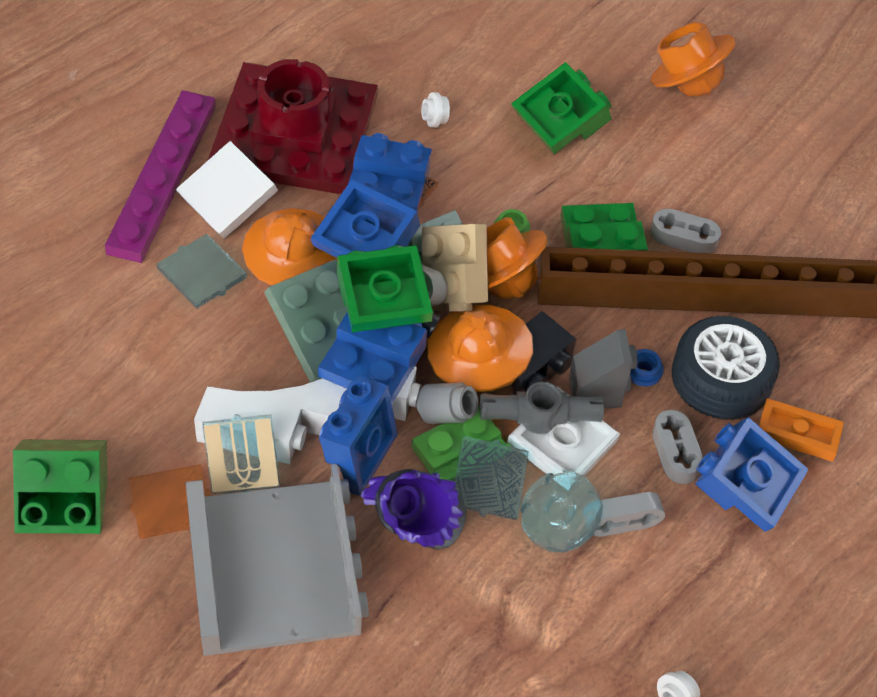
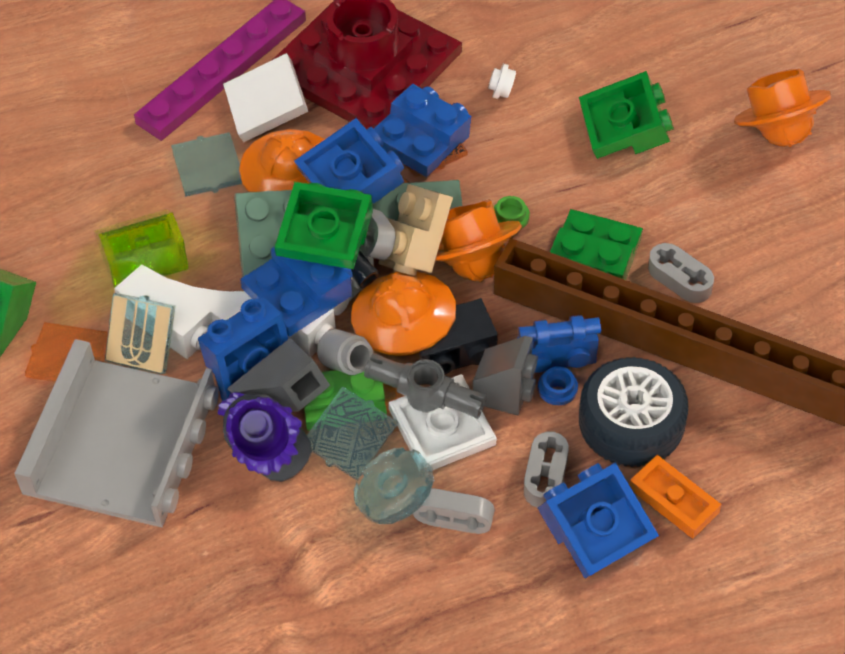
camera: 30 degrees right, 0 degrees up
none -> clear neon green slope [94,209,189,290]
none -> dark grey slope [227,338,330,412]
none -> blue plate [517,315,601,373]

